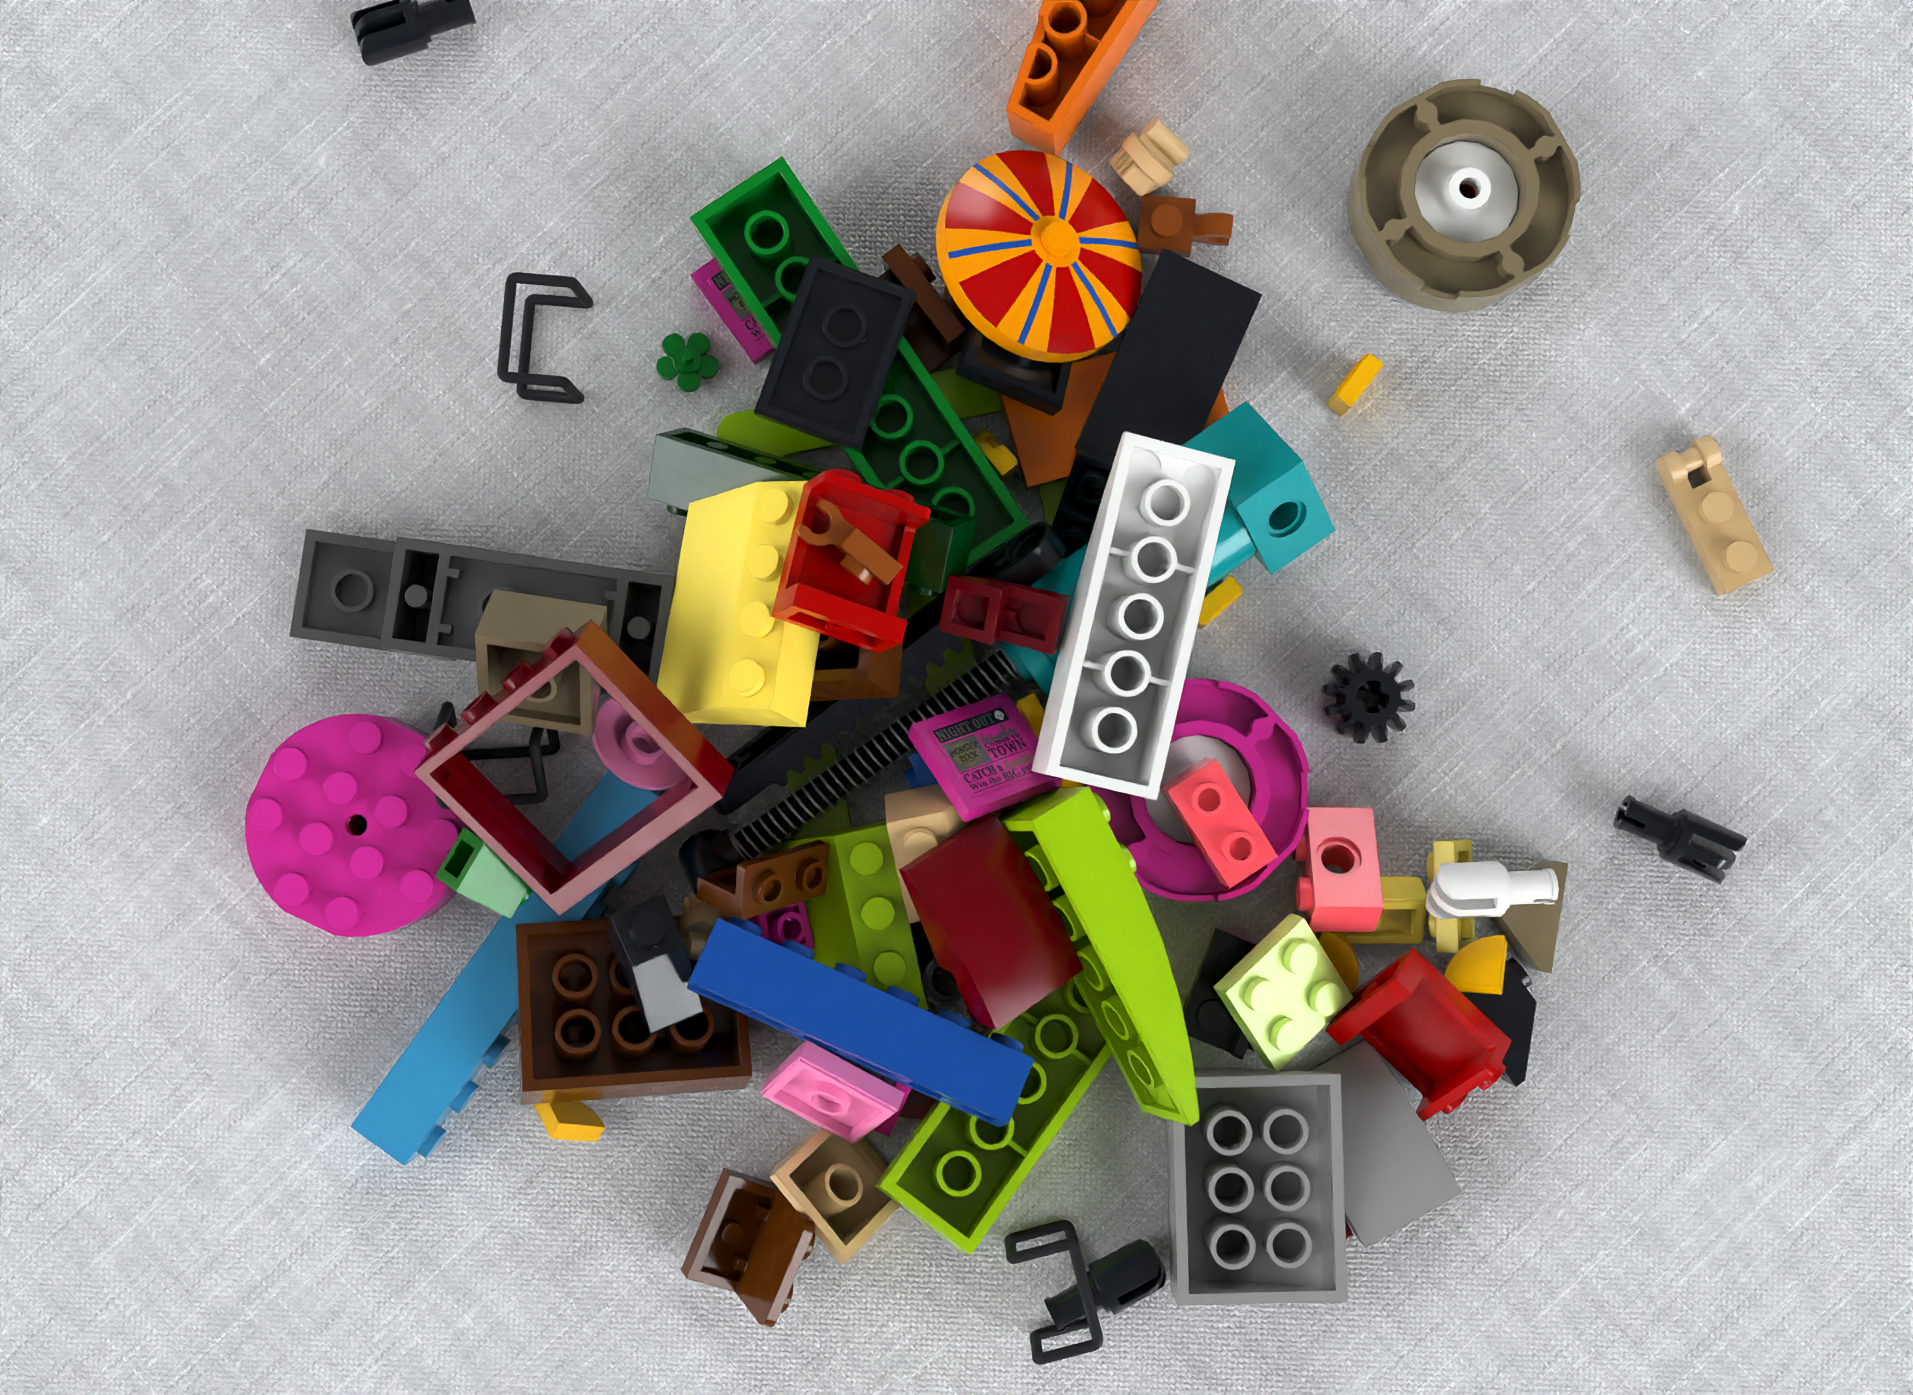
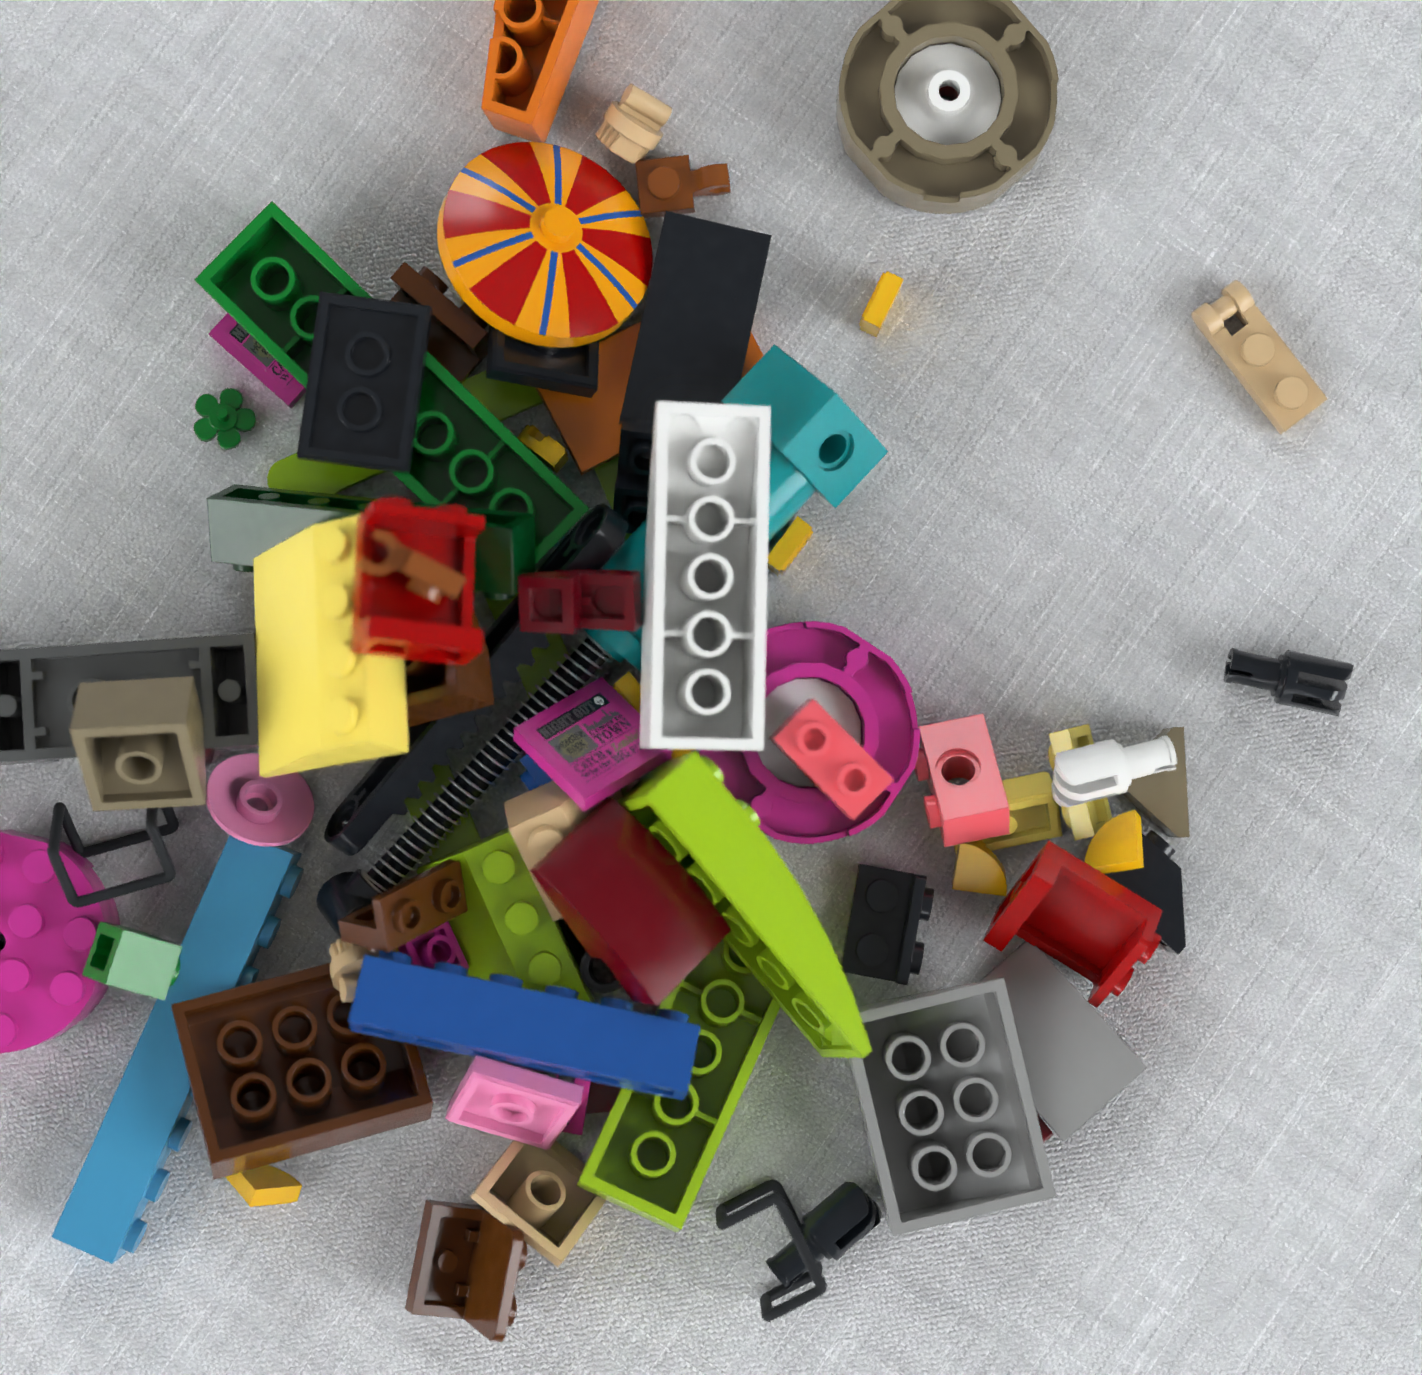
camera: 15 degrees left, 0 degrees up
dark red window [414,619,735,916] -> none
black piece [497,272,593,404] -> none
black slope [606,895,703,1035] -> none
yellowish green plate [1213,913,1353,1072] -> none
black gear [1321,652,1416,744] -> none

